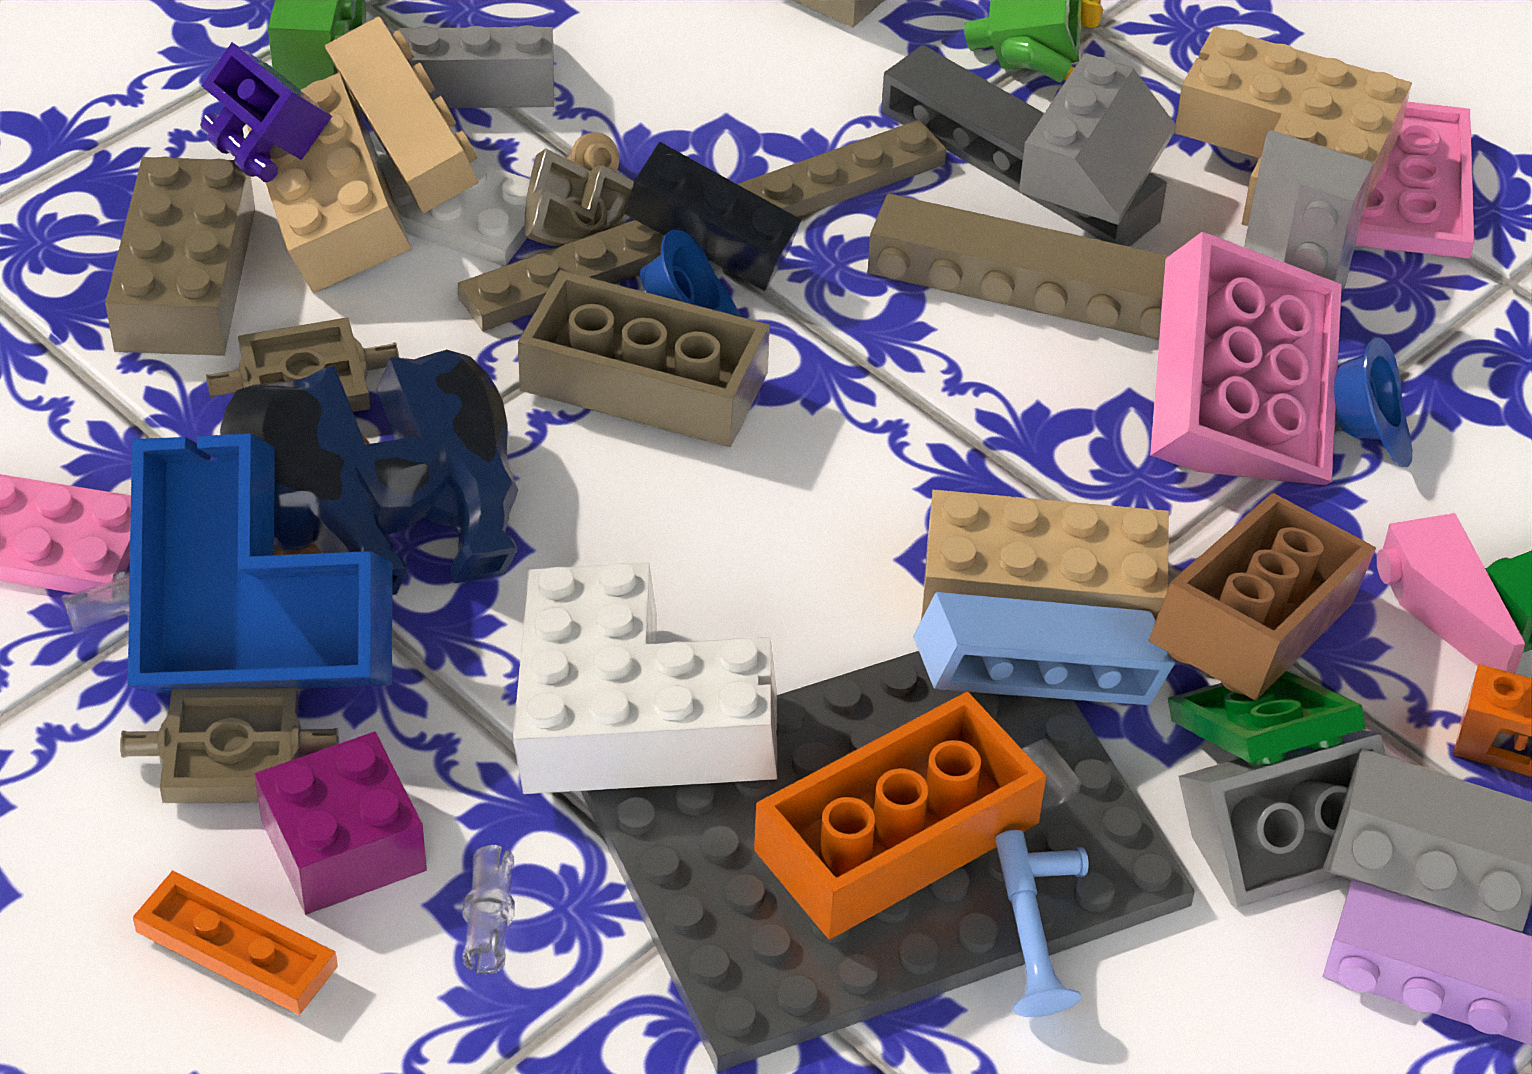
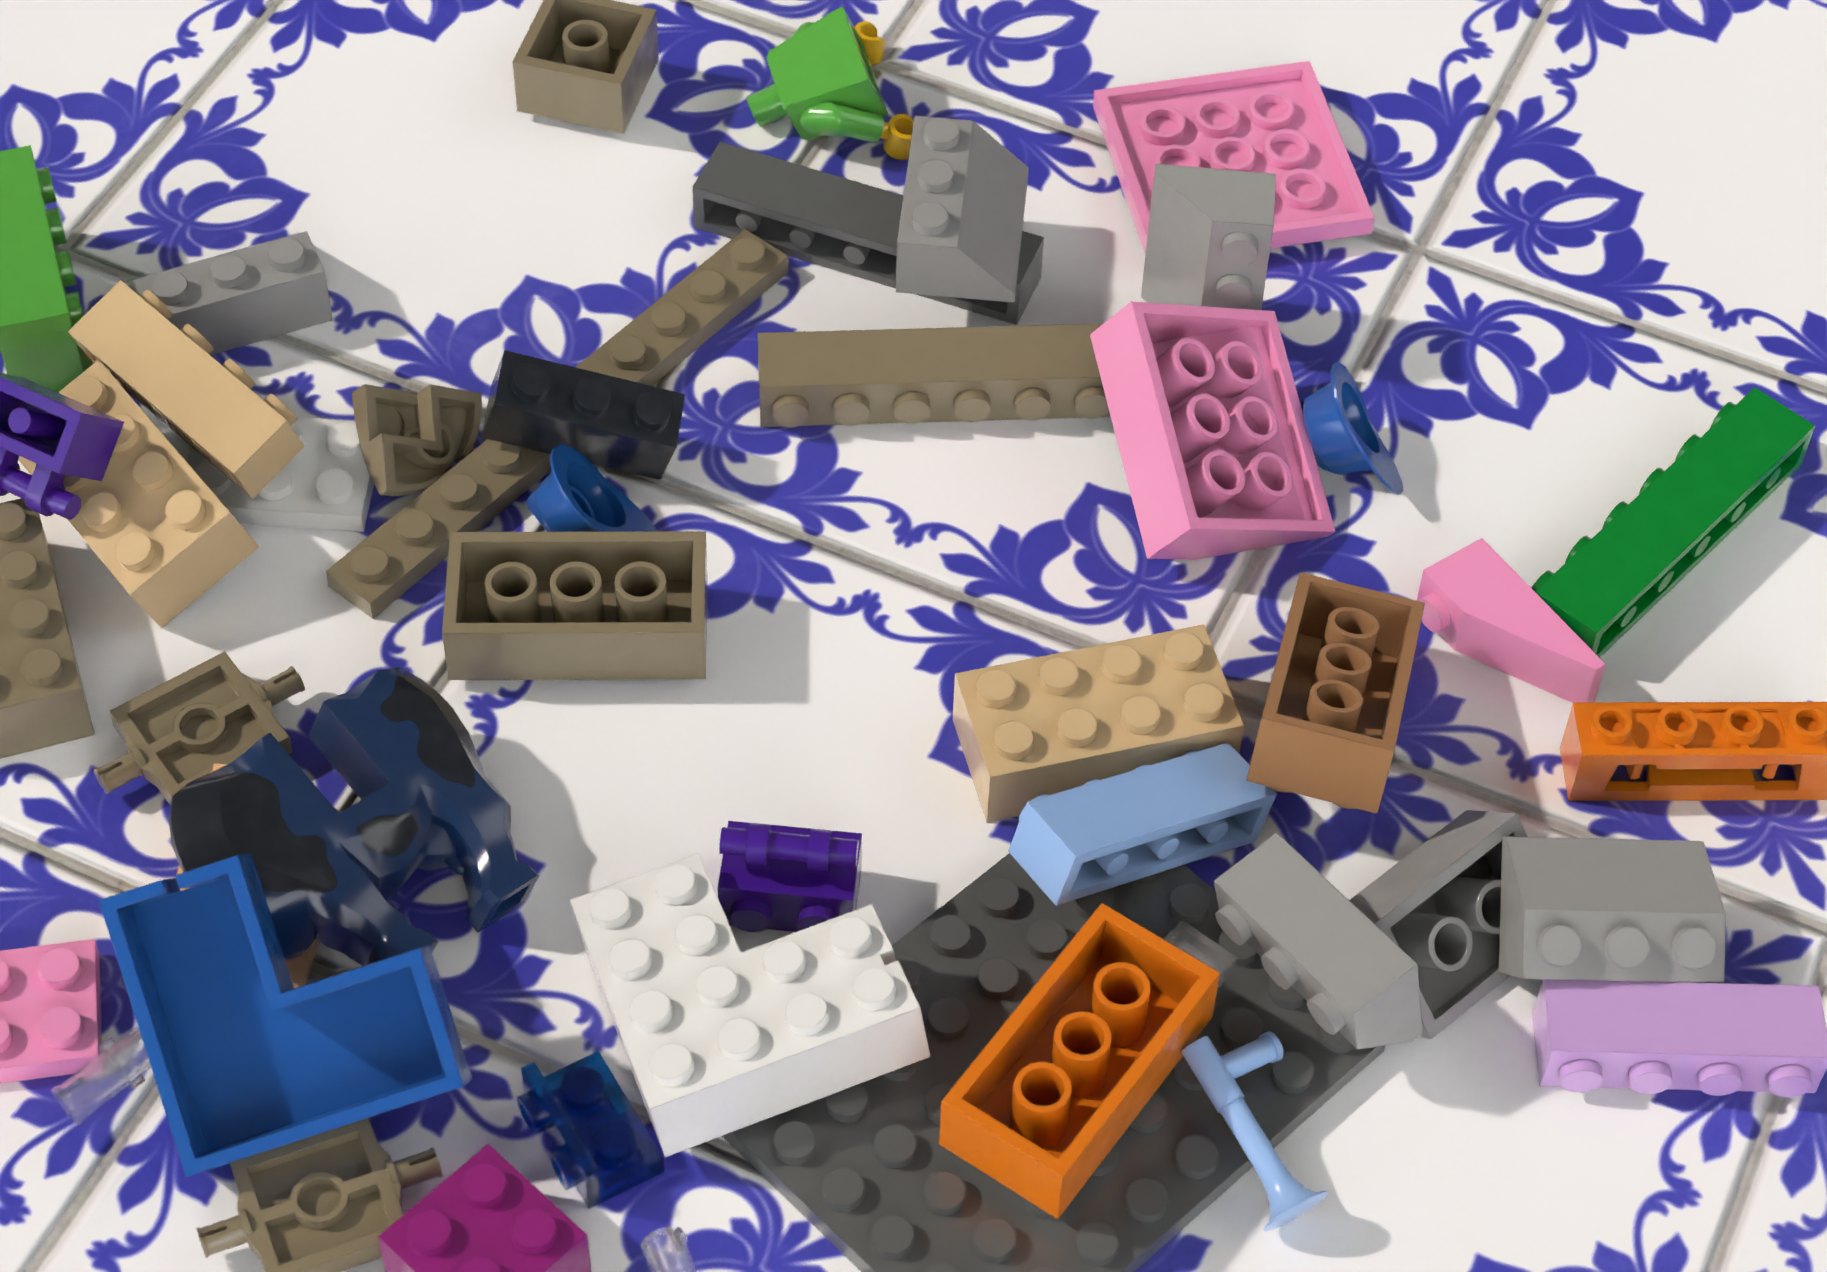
camera: 20 degrees left, 5 degrees up
tan plate [566,132,619,172] -> none
green plate [1168,671,1366,766] -> none
tan piece [1175,26,1412,226] -> none
none -> clear blue bracket [516,1051,665,1209]
none -> dark purple brick [717,821,862,932]
none -> light grey slope [1214,833,1423,1049]

